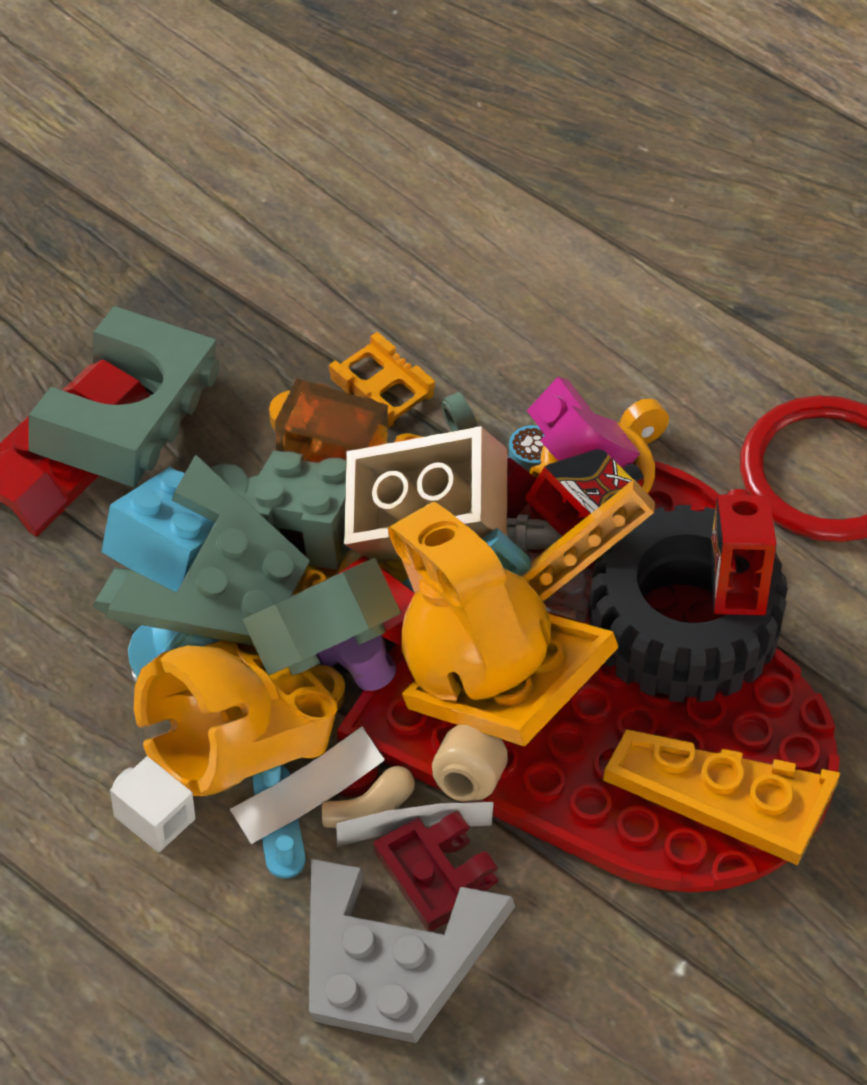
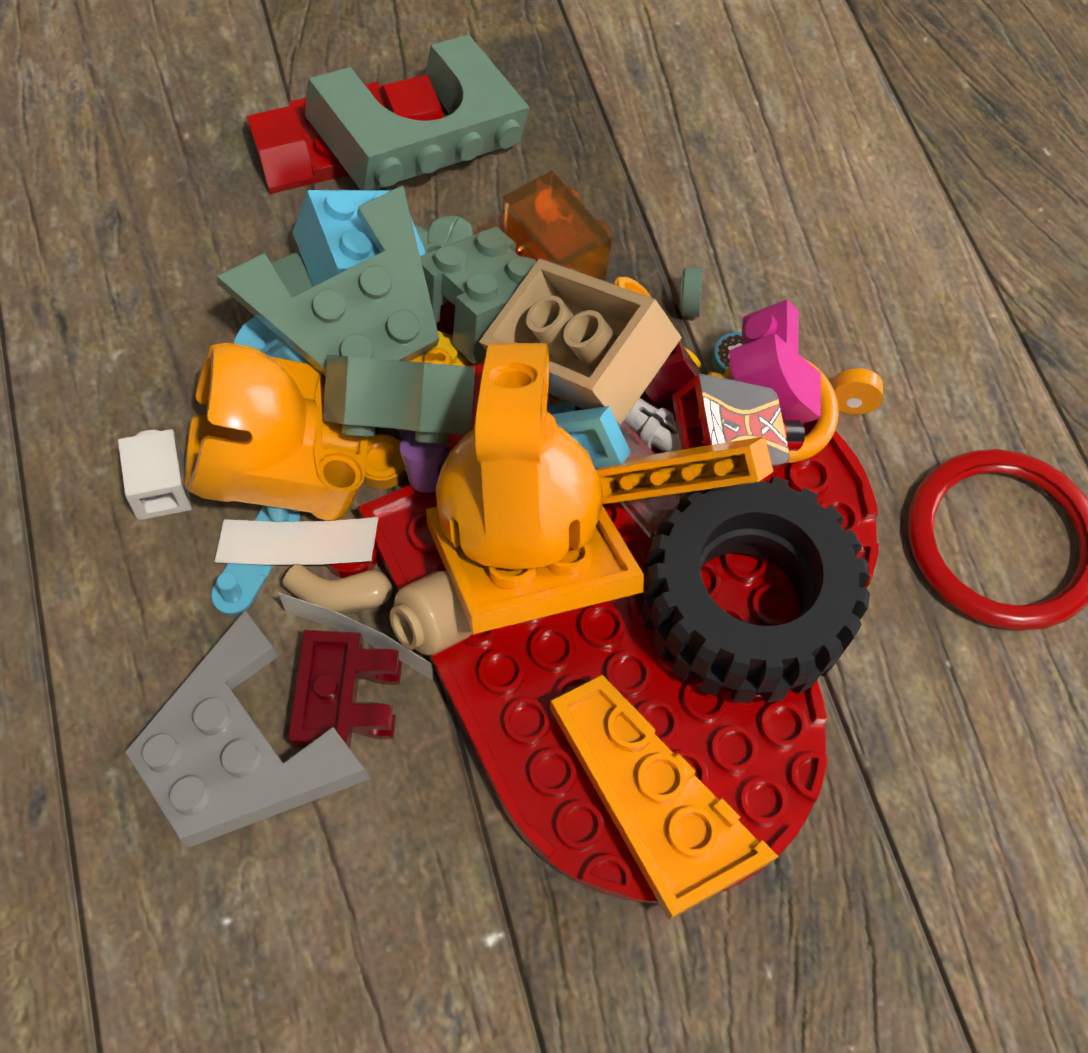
camera: 30 degrees right, 10 degrees up
light orange piece [329,332,435,429] -> none
red torso [711,489,777,616] -> none

